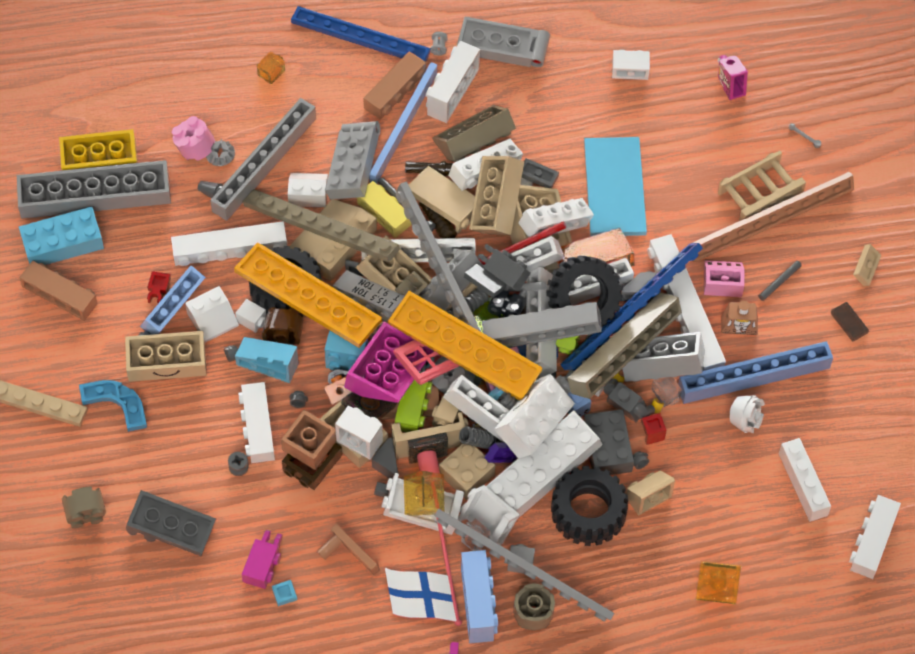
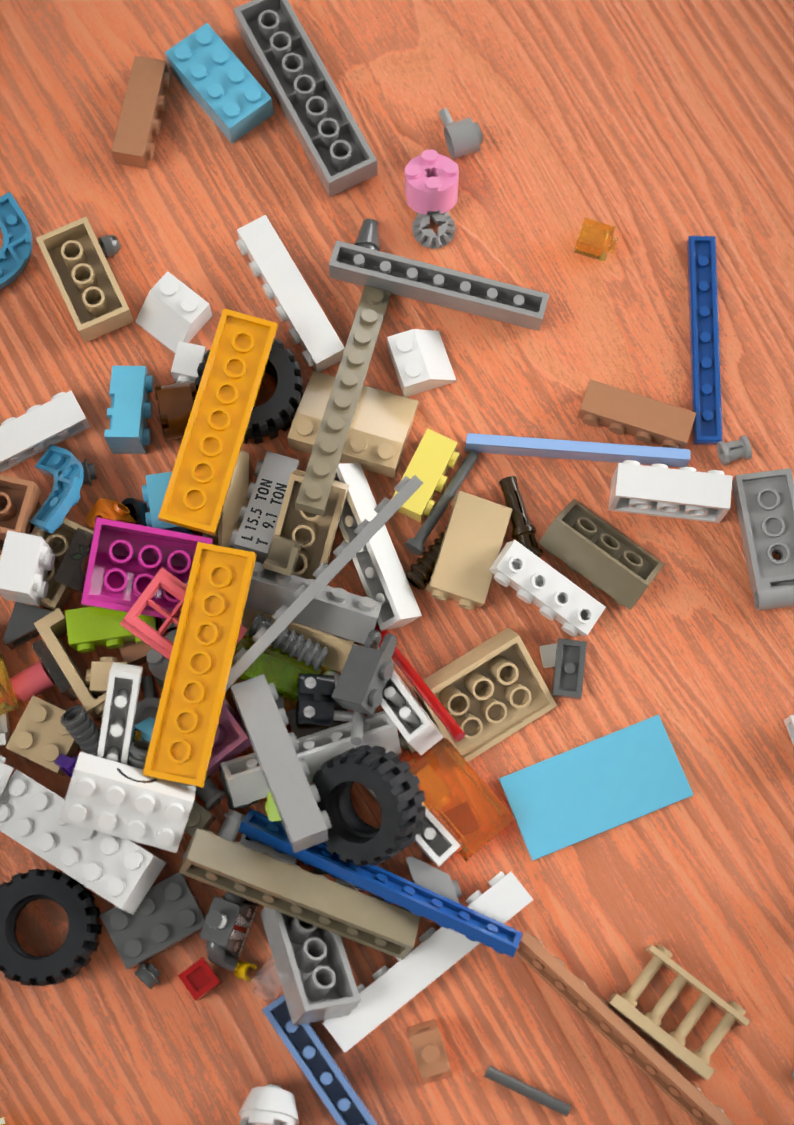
camera: 70 degrees right, 15 degrees up
yellow brick [59,129,138,171] -> none
light blue brick [140,266,206,335] -> none
red plate [147,271,171,303] -> none
dark grey hinge [224,345,238,362] -> none
light grey hinge [325,121,381,200] -> none
tile [464,264,506,298] -> none
tan brick [469,156,524,235] -> none
white brick [519,198,594,237] -> none
tan slope [626,470,675,516] -> none
bright pink slope [704,260,744,297] -> none
none -> dark azure plate [30,445,84,534]
none -> light grey piece [438,108,483,159]

